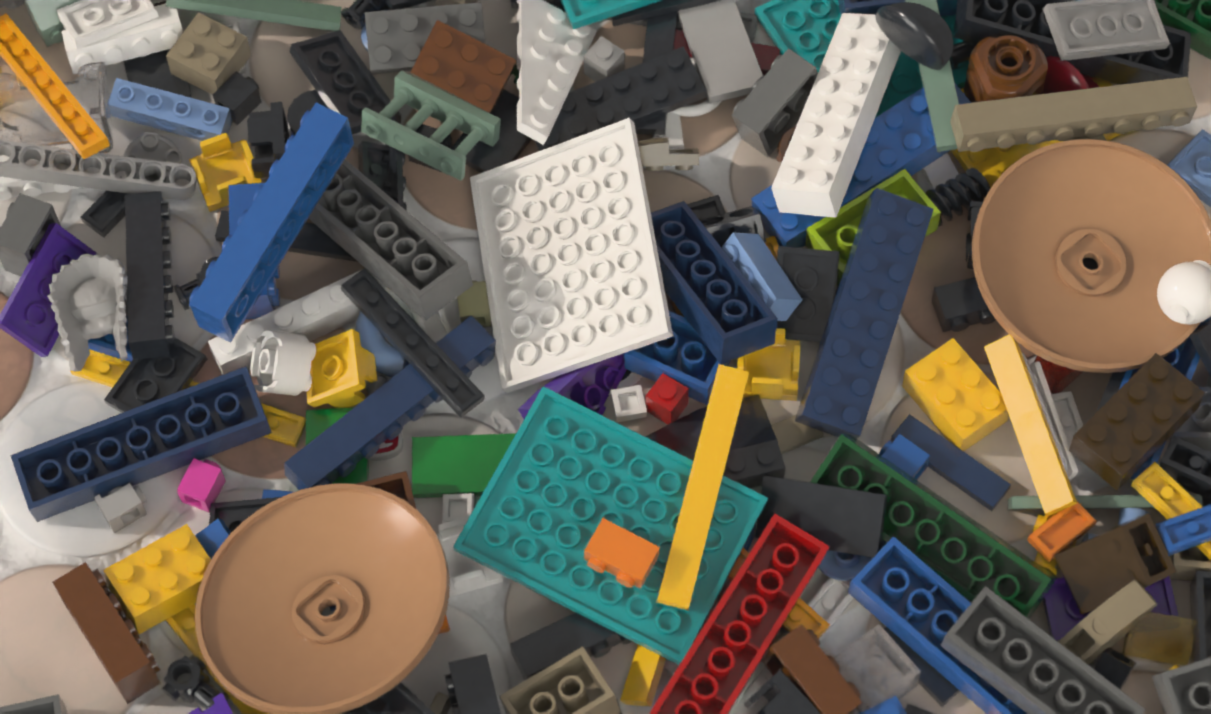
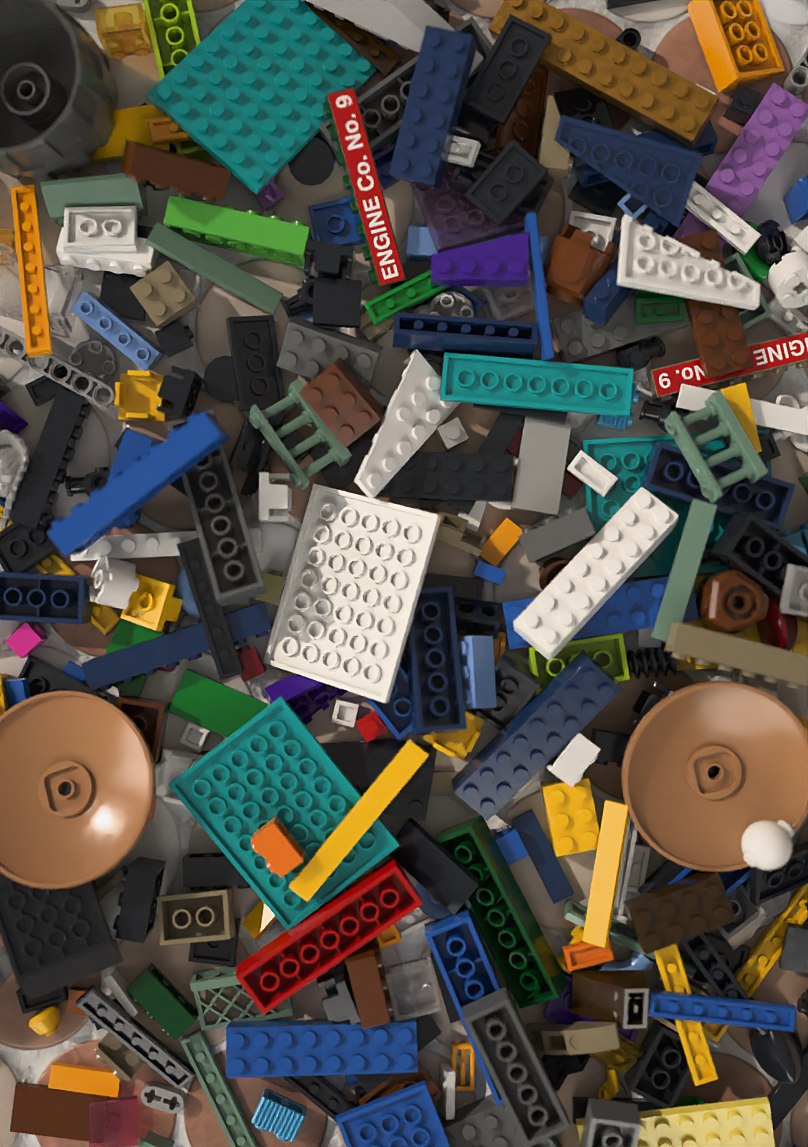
camera: 25 degrees right, 25 degrees up
black piece [875,2,953,70] -> none
none -> dark red brick [236,644,268,682]
none -> white panel [259,472,292,523]
none -> blue piece [472,560,506,585]
none -> light orange tile [480,517,523,567]
none -> white brick [545,733,601,787]
none -> white tile [566,450,618,497]

